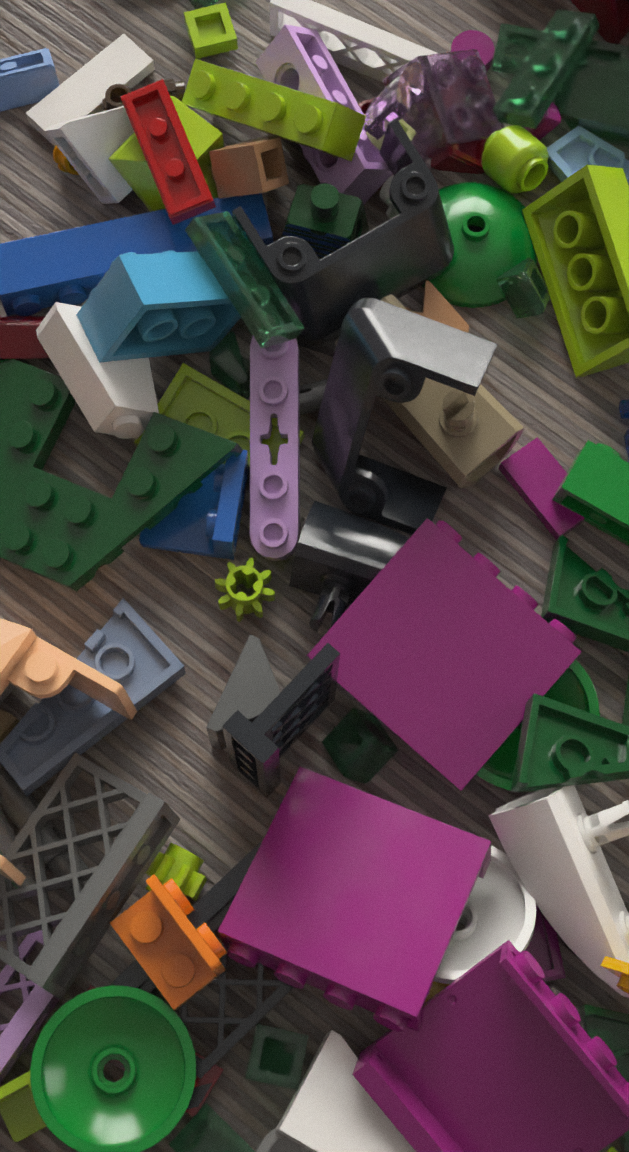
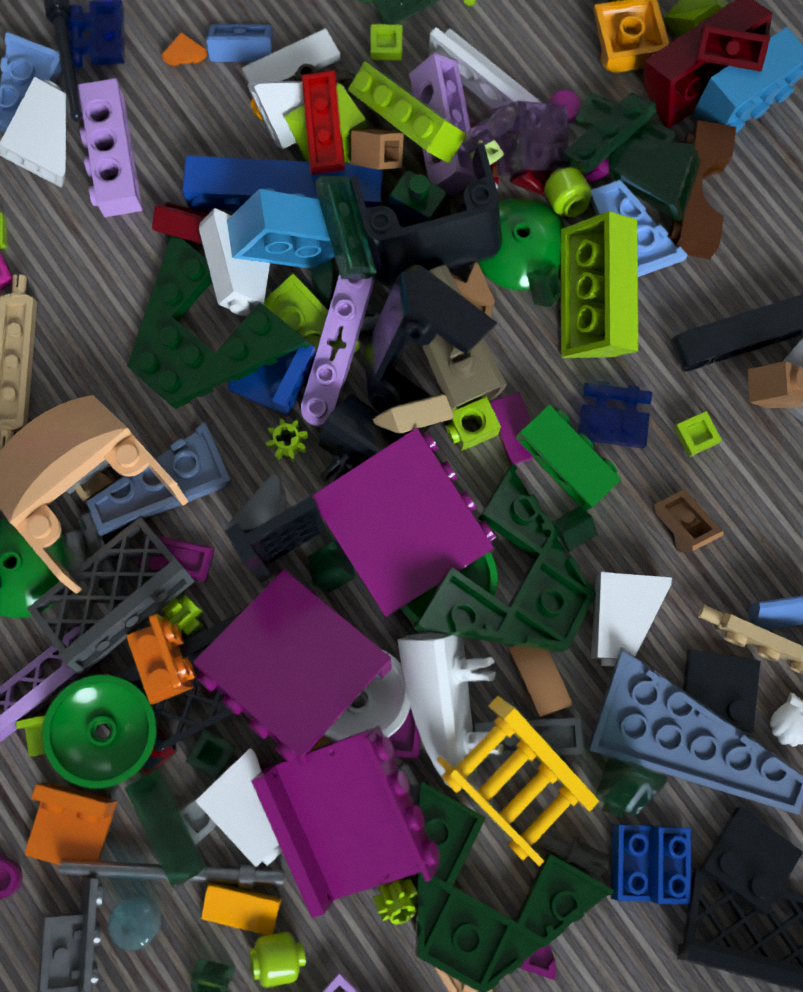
camera: 15 degrees right, 5 degrees up
none -> magenta tile [137,534,215,582]
none -> tan slope [373,394,453,433]
none -> lime brick [445,397,501,451]

